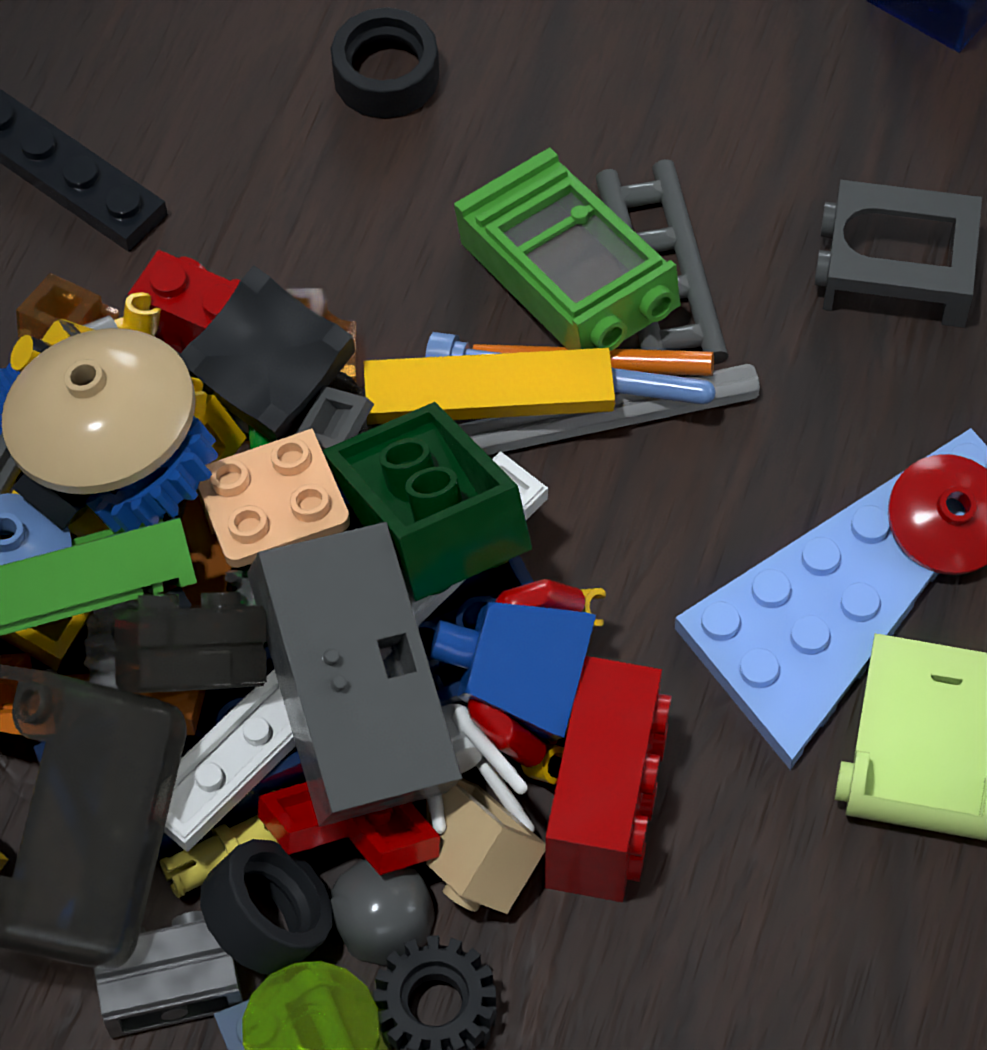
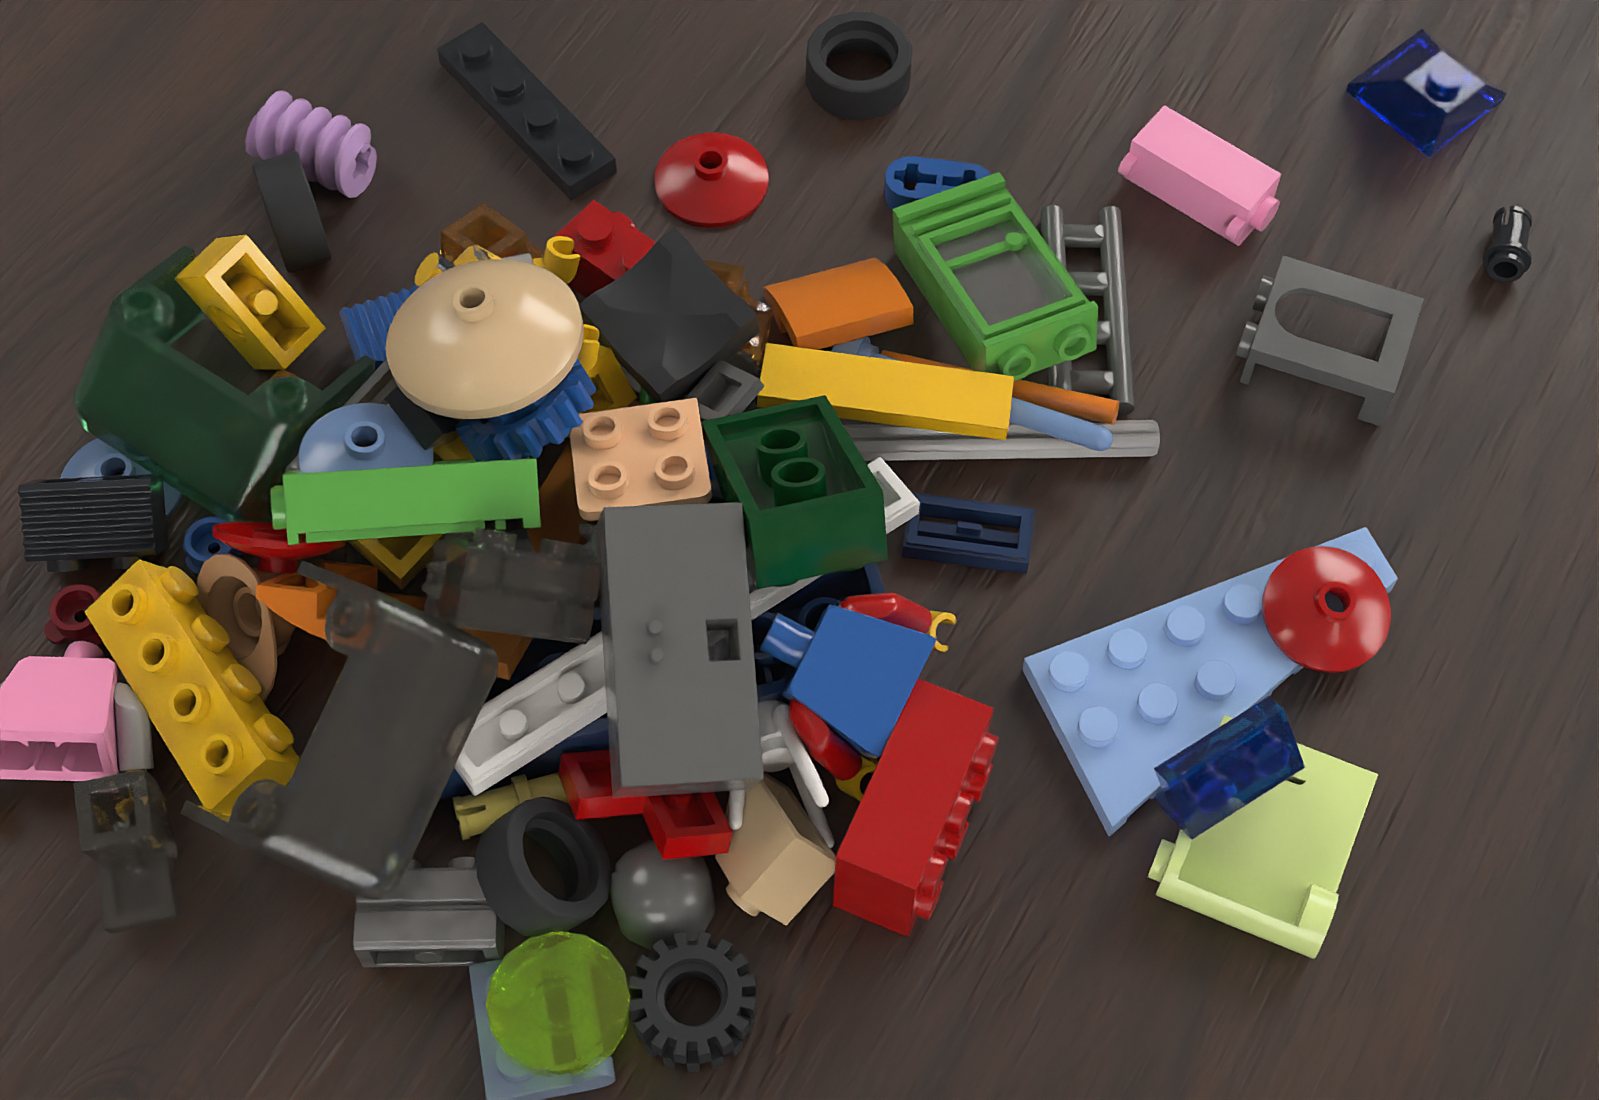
camera: 10 degrees right, 0 degrees up
none -> red dish [654,132,769,228]
none -> orange slope [763,257,914,350]
none -> blue beam [884,156,991,209]
none -> dark blue tile [902,492,1035,574]
none -> bright pink brick [1118,105,1281,246]
none -> clear blue bracket [1154,696,1306,840]

